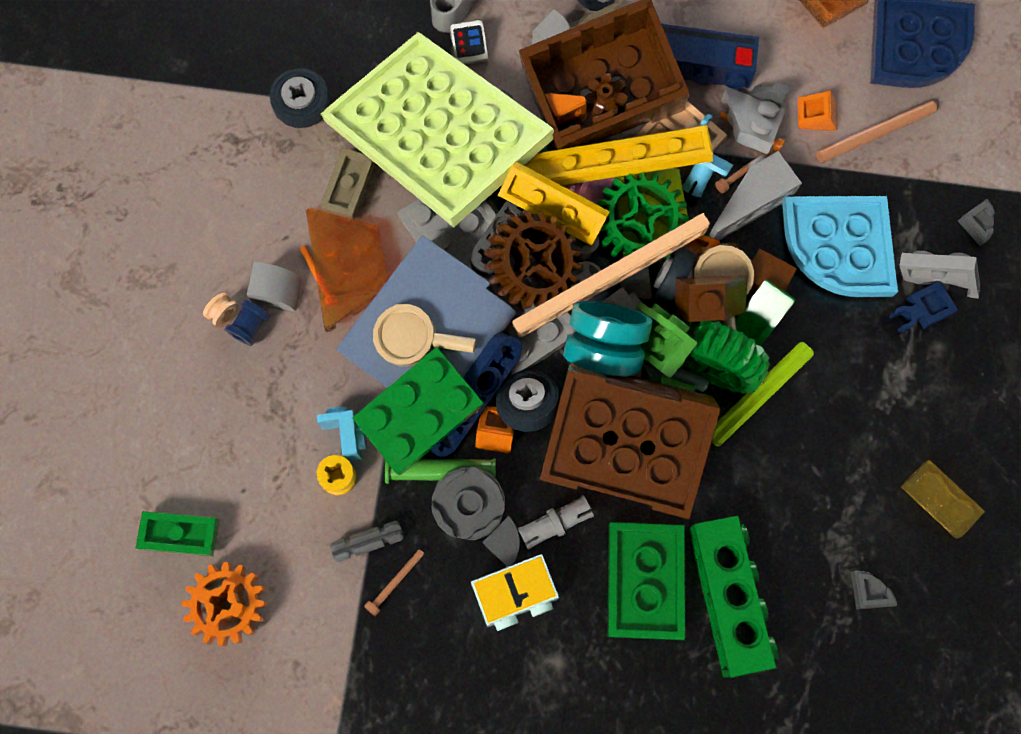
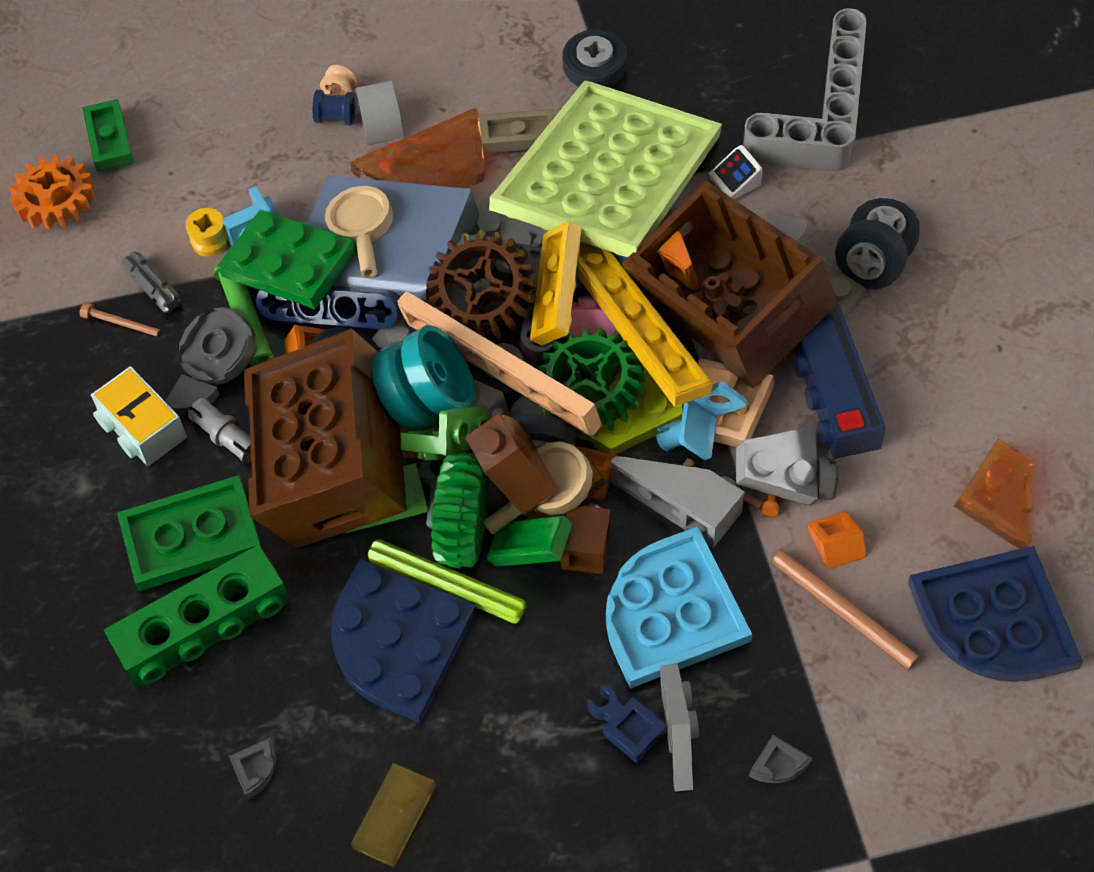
camera: 75 degrees right, 15 degrees down
none -> dark blue plate [331,559,477,723]

